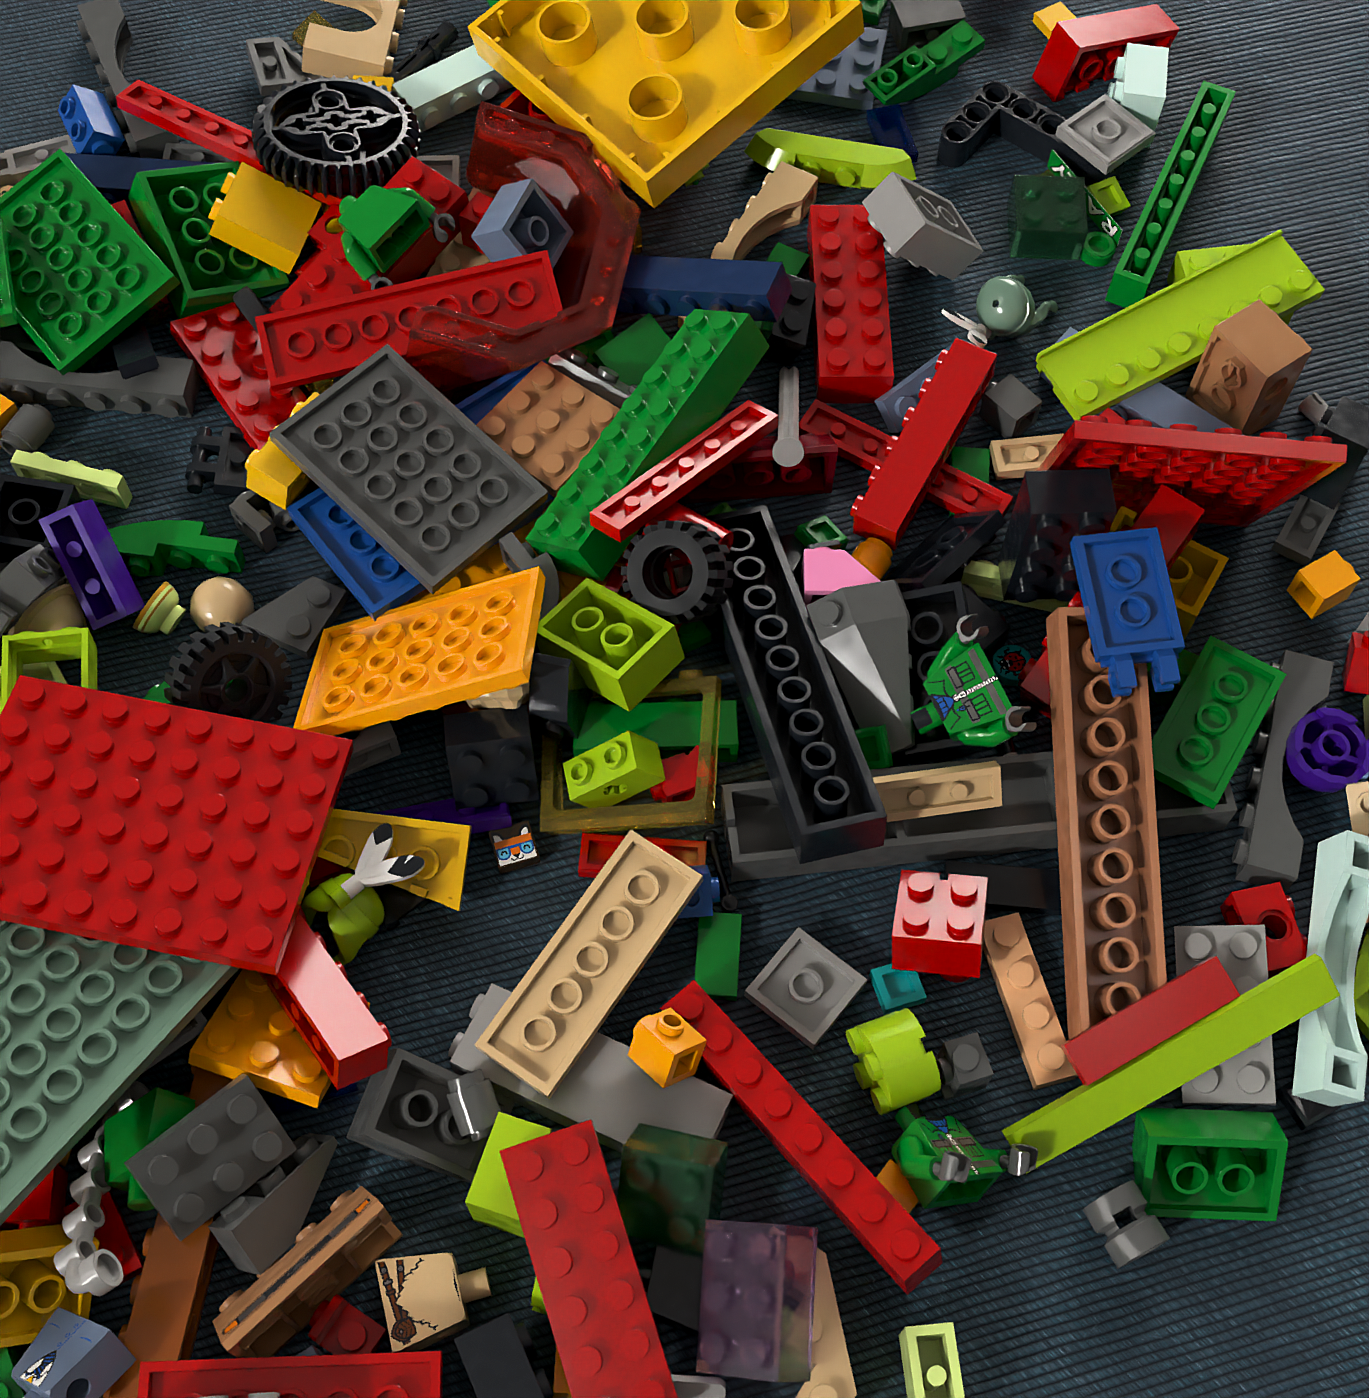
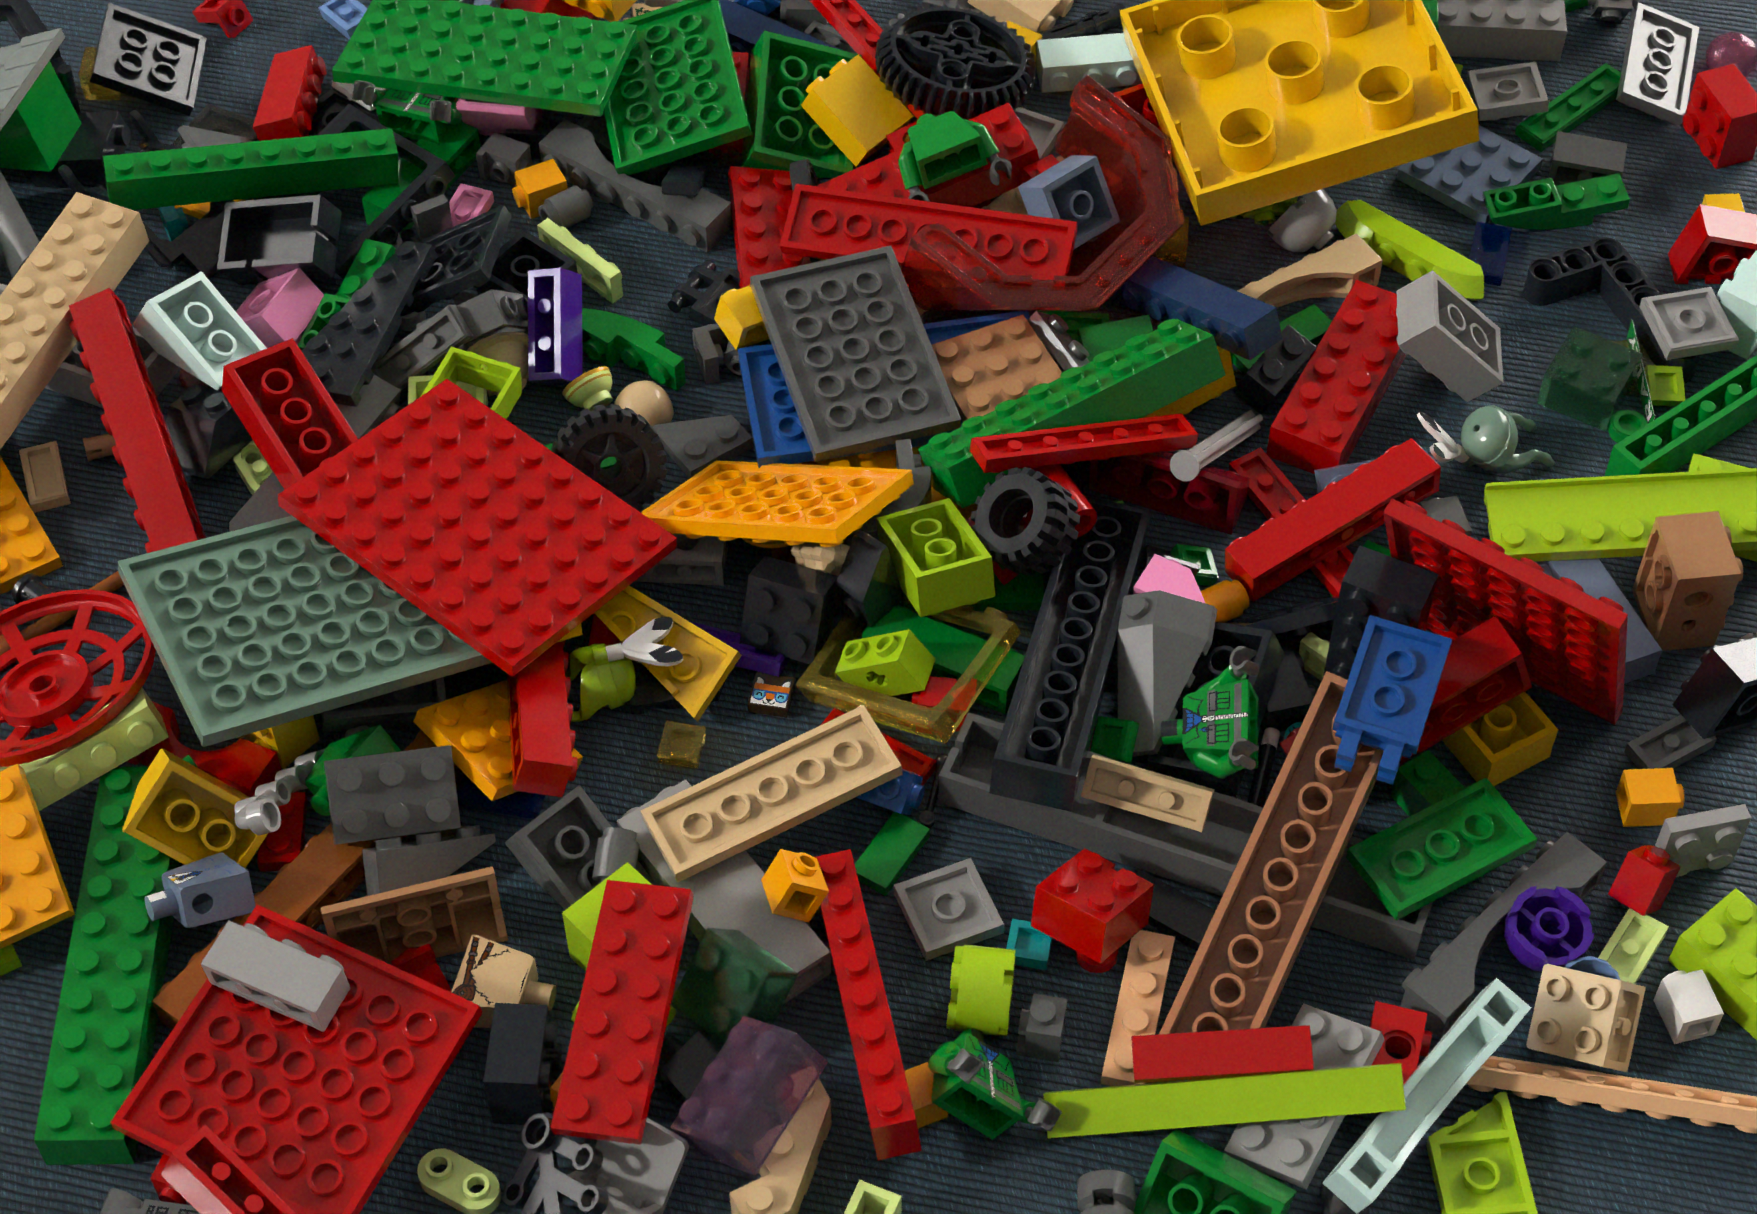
camera: 30 degrees right, 10 degrees down
none -> clear yellow plate [657,721,706,769]
none -> light grey cylinder [1266,189,1337,253]

